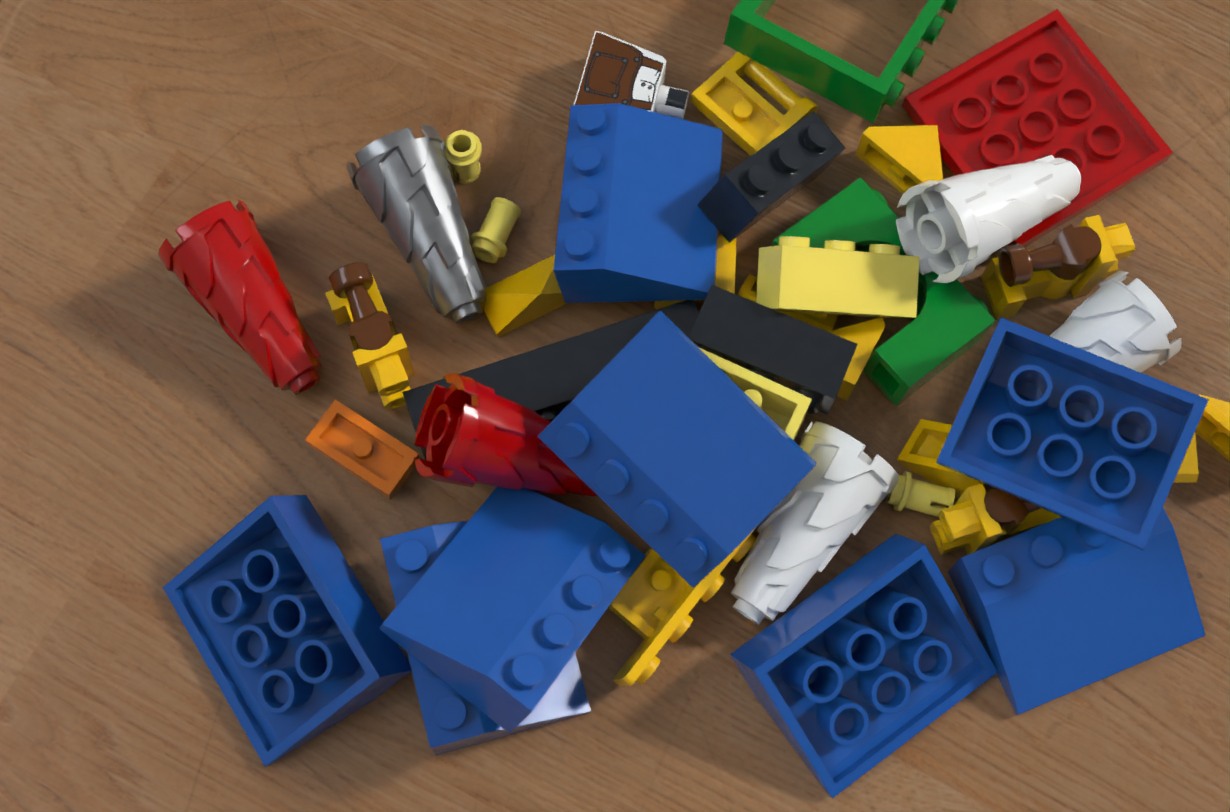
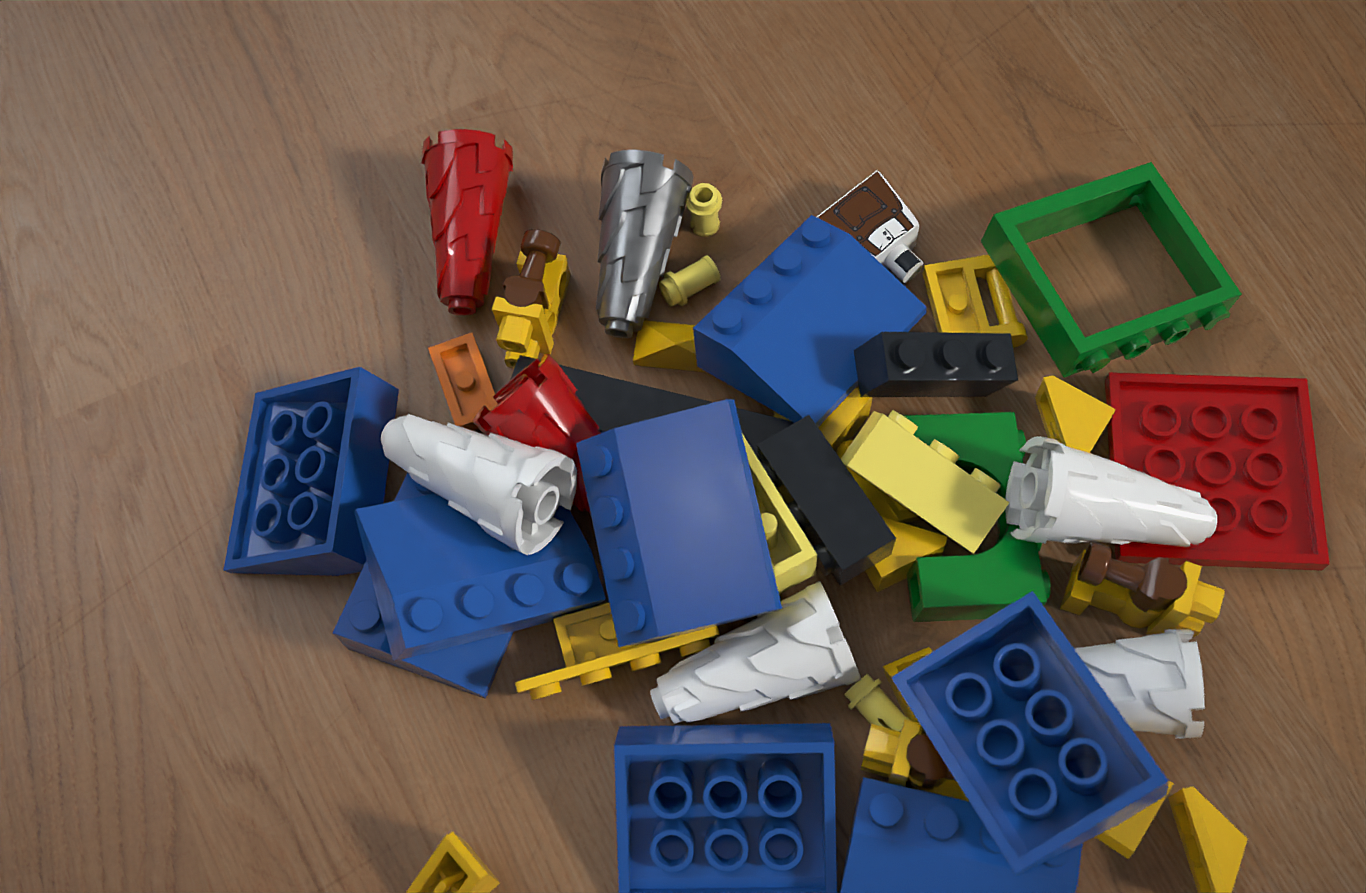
camera: 45 degrees right, 5 degrees down
none -> white cone [381,414,577,555]

